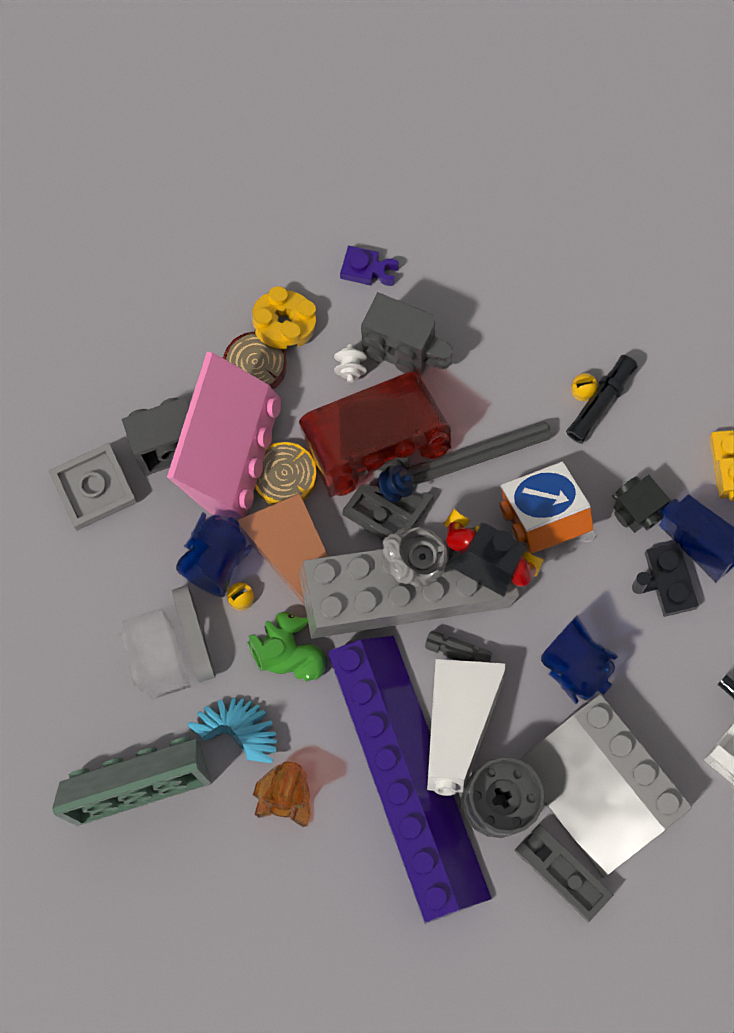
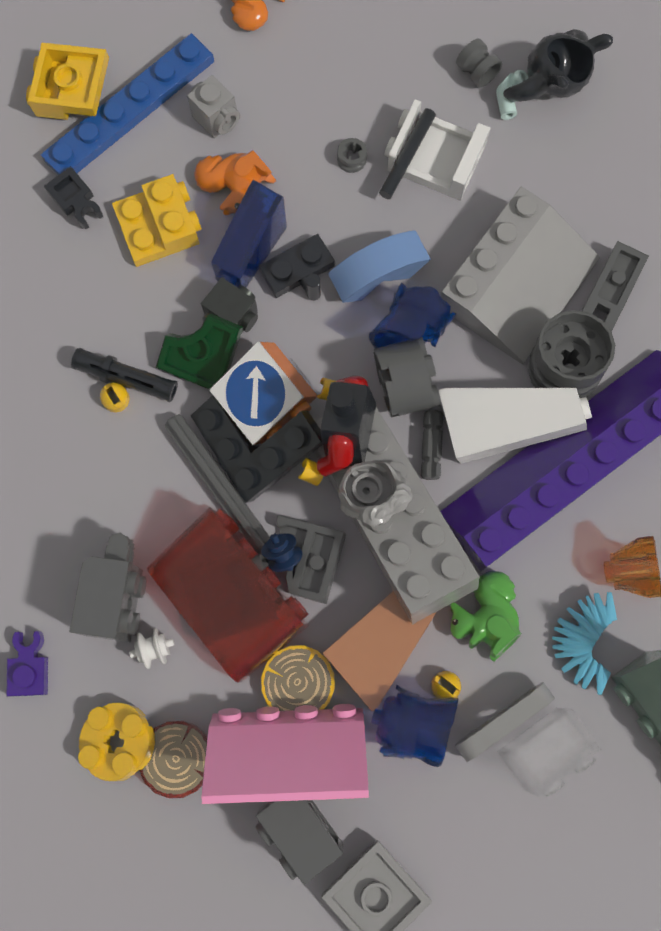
camera: 110 degrees left, 5 degrees up
none -> dark green tile [156,314,243,390]
none -> black plate [190,395,323,503]
none -> medium blue brick [328,230,431,303]
none -> dark grey brick [373,337,441,418]

